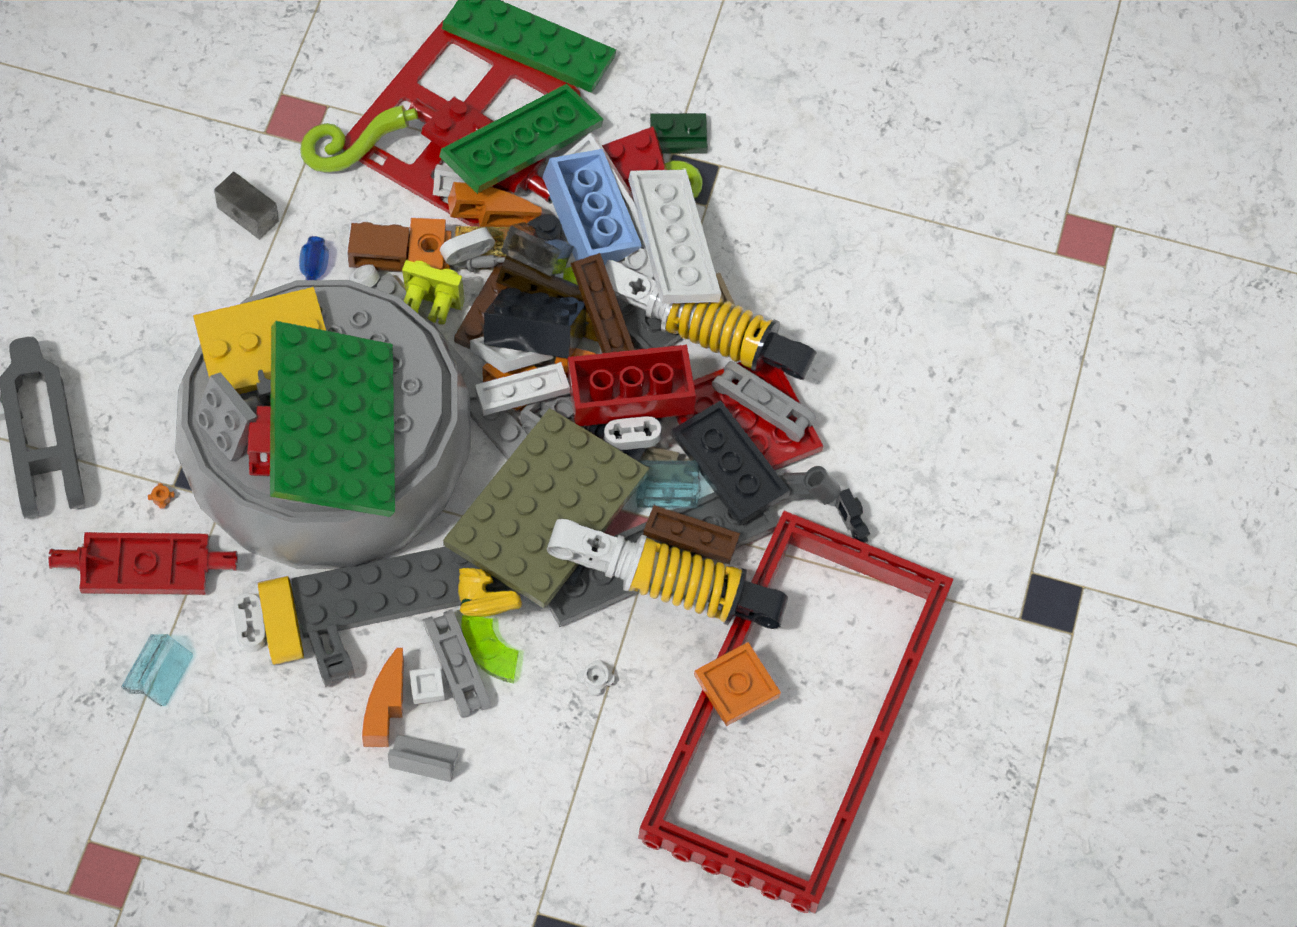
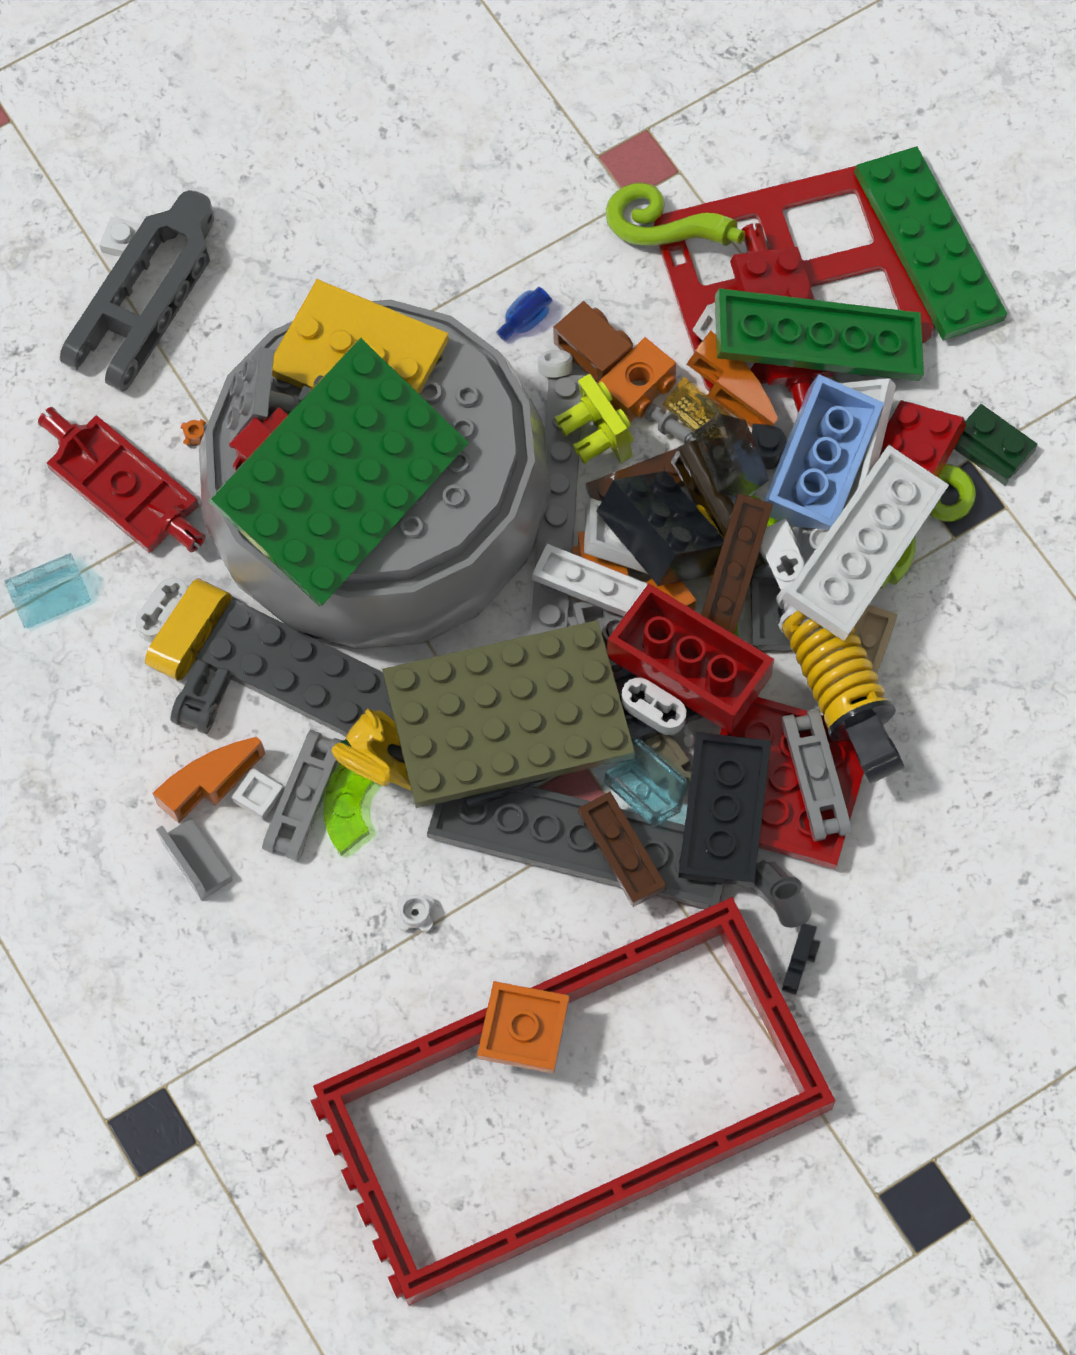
camera: 50 degrees right, 5 degrees up
clear smoke brick [214,171,279,240] -> none
white beam [440,228,495,265] -> none
piece [547,519,788,629] -> none

